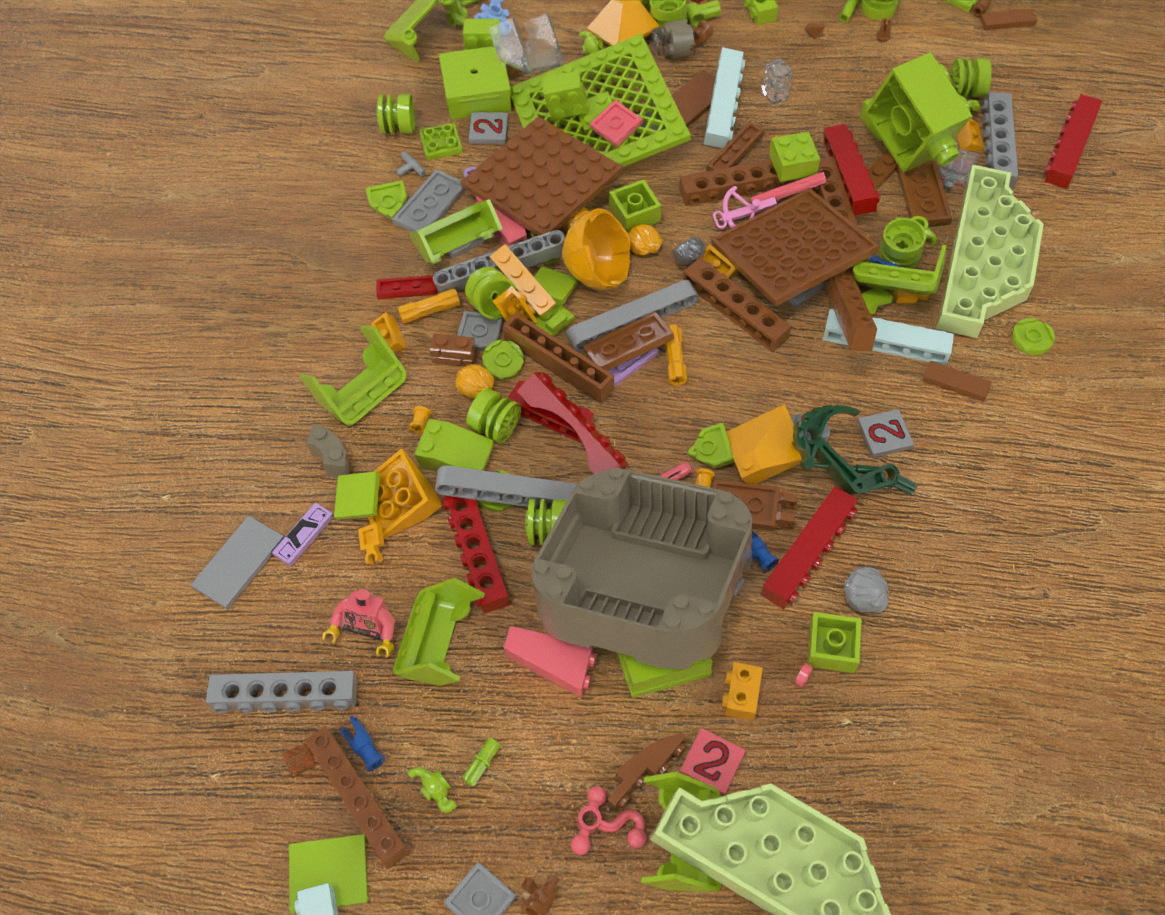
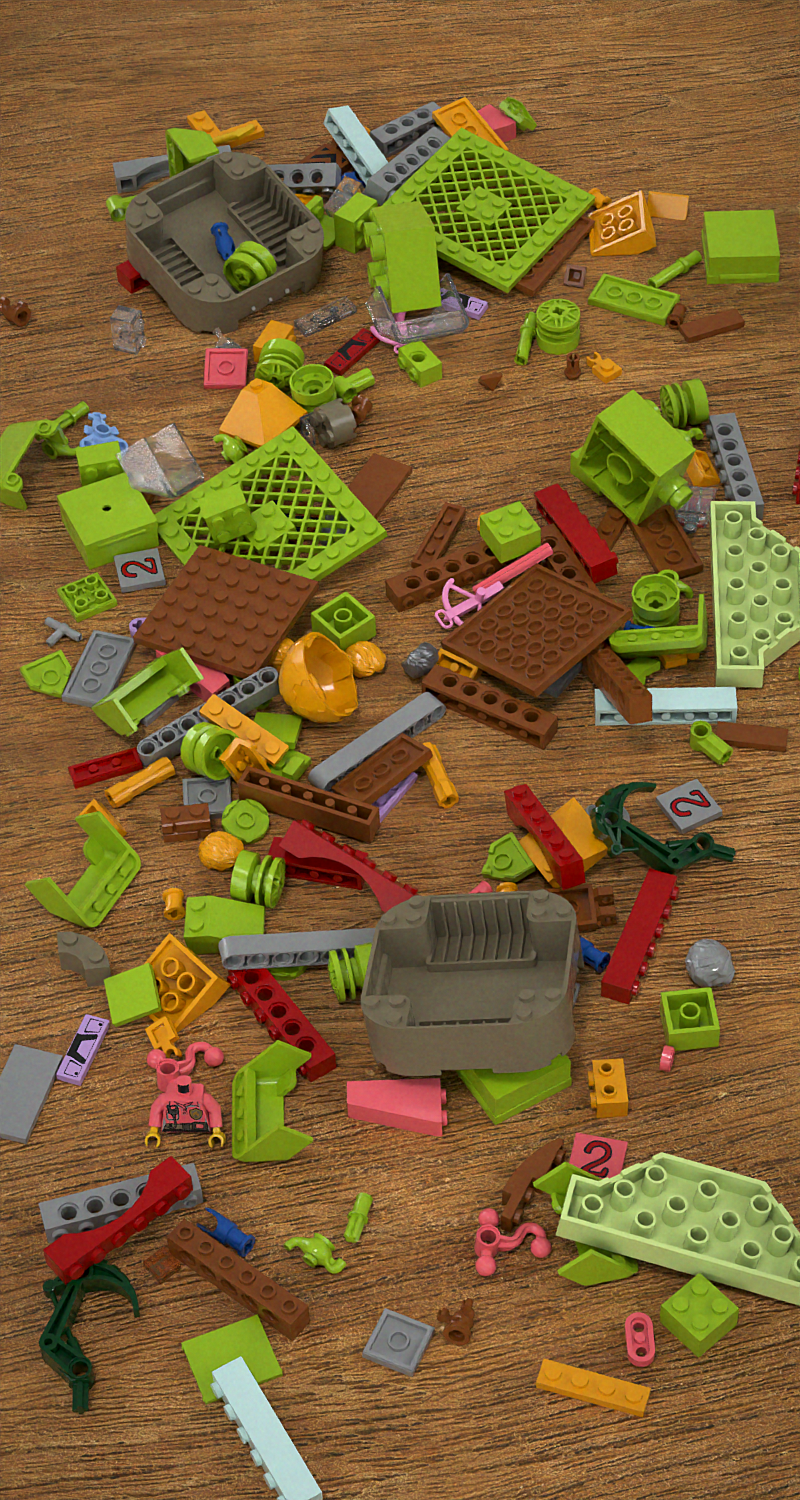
camera: 15 degrees left, 10 degrees down
lime wheel [376,94,415,134] -> none
coral tile [590,100,643,147] -> none
light aqua brick [704,47,745,148] -> none
clear brick [761,58,793,105] -> none
none -> dark green piece [39,1259,140,1414]
none -> red arch [43,1156,193,1285]
none -> coral piece [146,1042,224,1092]
none -> red arch [504,784,586,890]
none -> light orange plate [586,352,622,384]
none -> lime piece [689,720,733,765]

